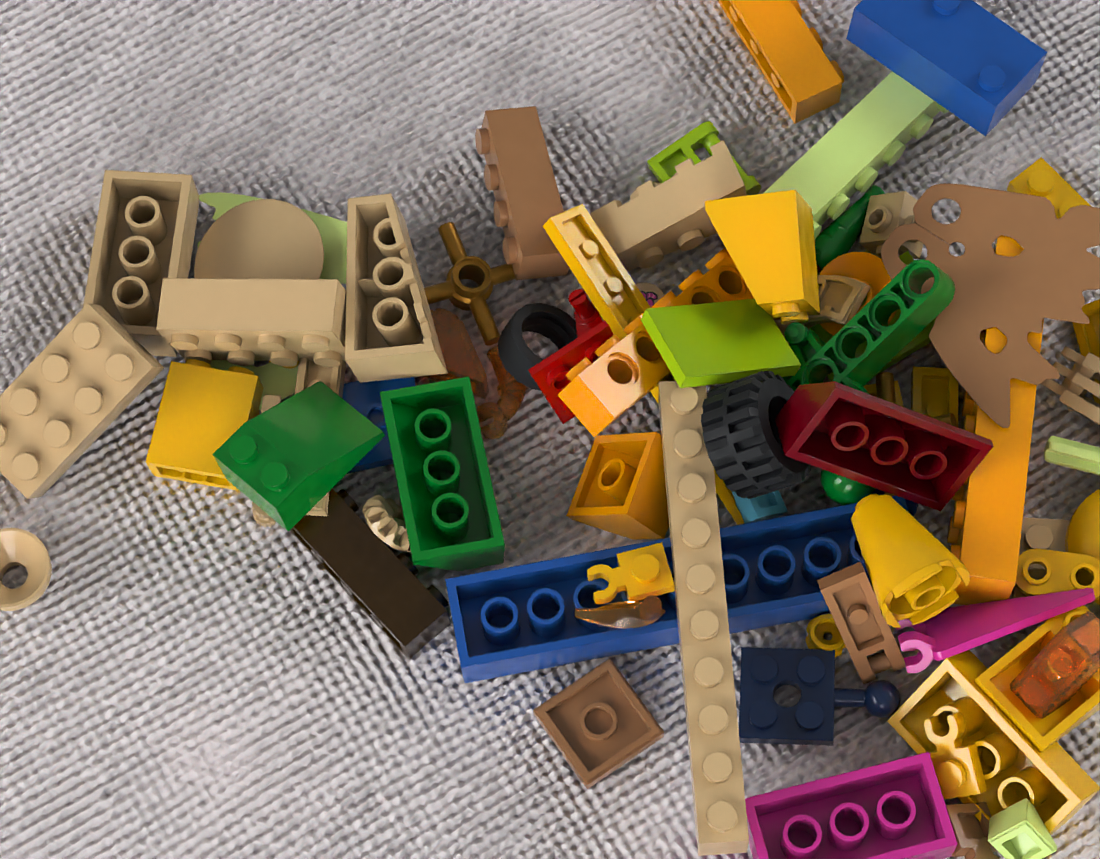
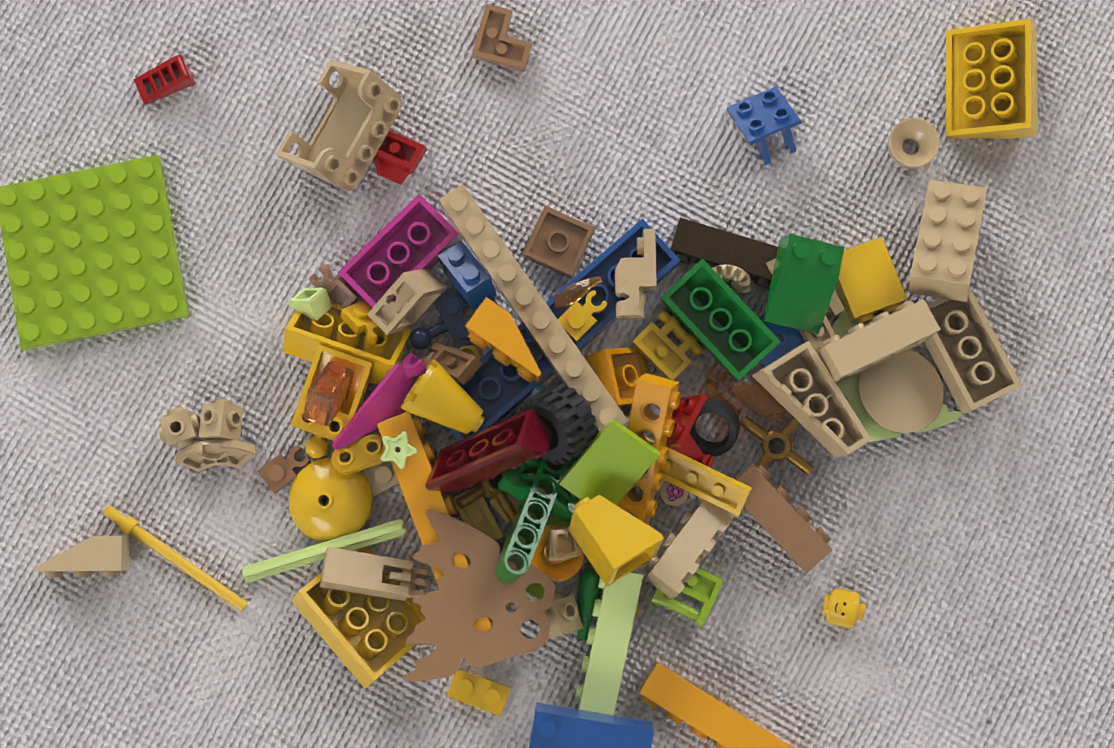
camera: 145 degrees right, 15 degrees up
none -> tan window [367,268,448,335]
none -> yellowish green plate [380,431,418,469]
none -> blue brick [437,240,497,310]
none -> light orange slope [466,297,542,383]
none -> tan plate [615,229,656,320]
none -> yellow plate [631,309,703,380]
none -> blue plate [726,86,801,165]
none -> yellow head [822,588,866,629]

